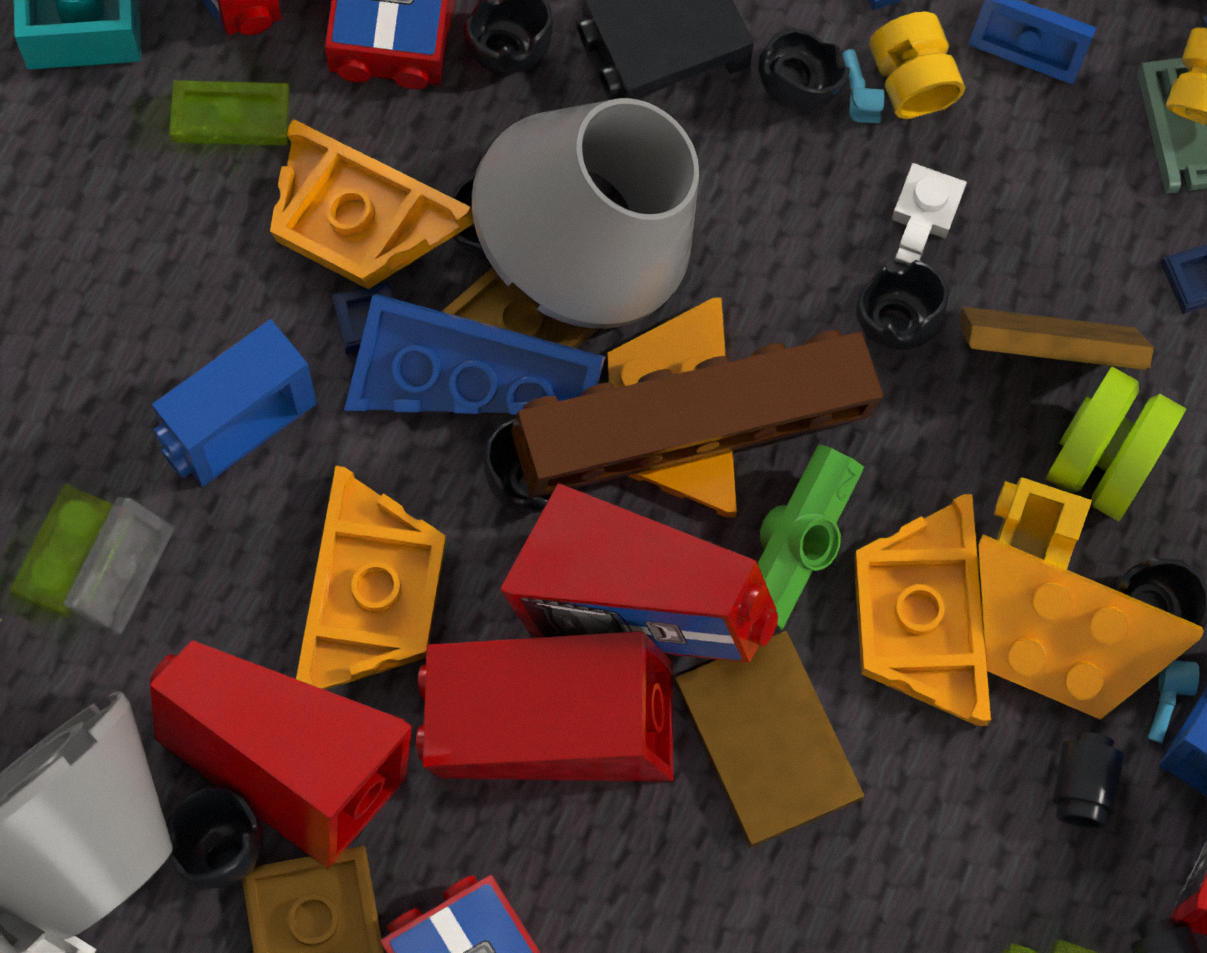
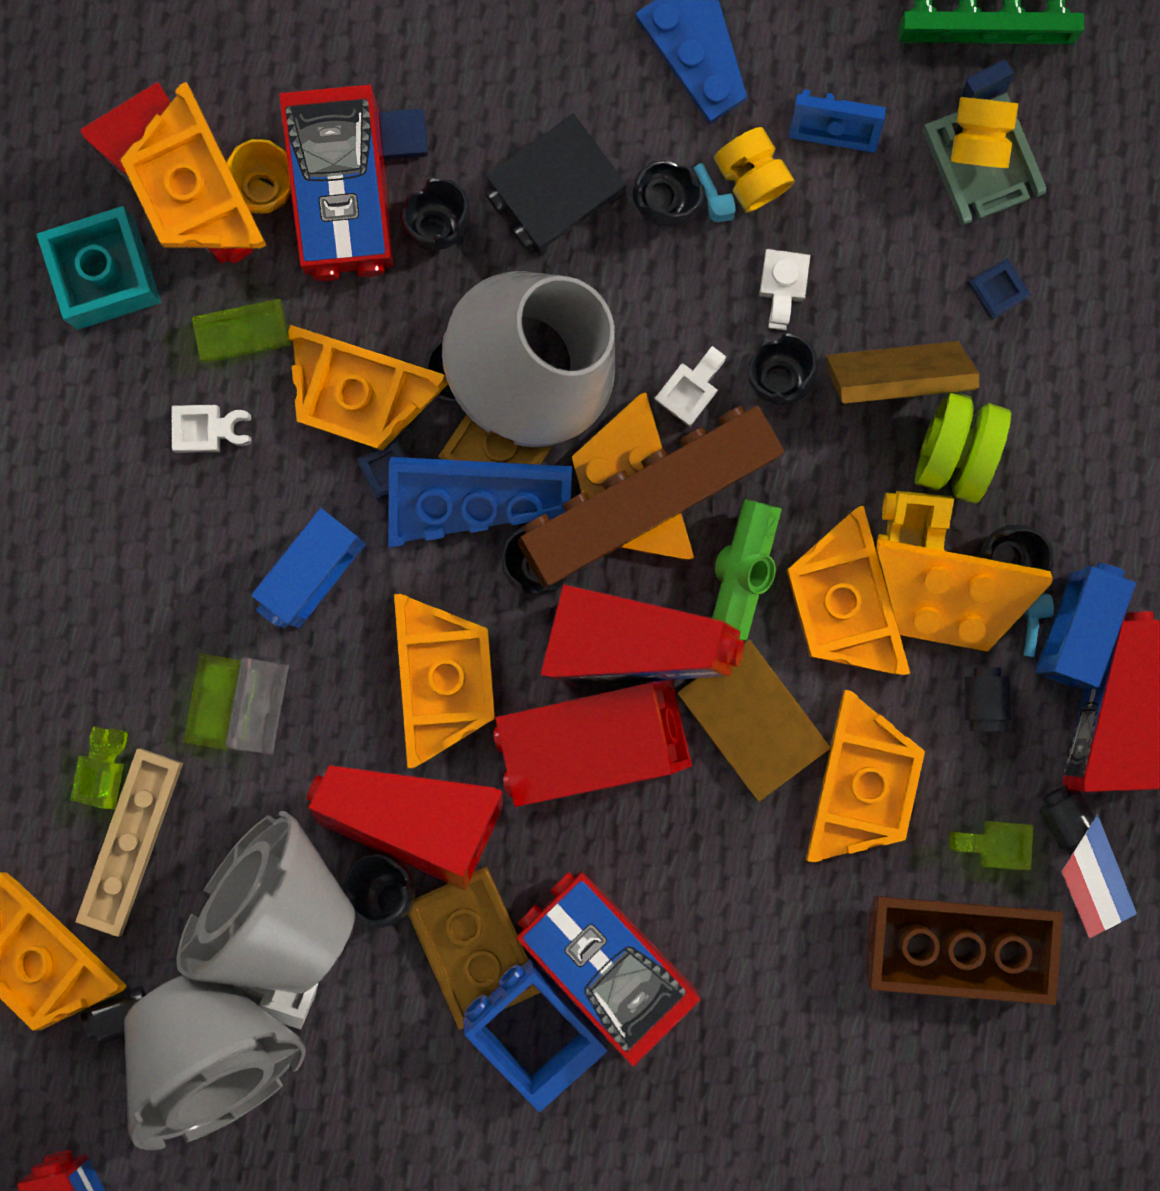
camera: 10 degrees left, 15 degrees up
none -> white plate [172,405,251,453]
none -> white plate [655,346,726,427]
none -> light orange wing [805,690,925,862]

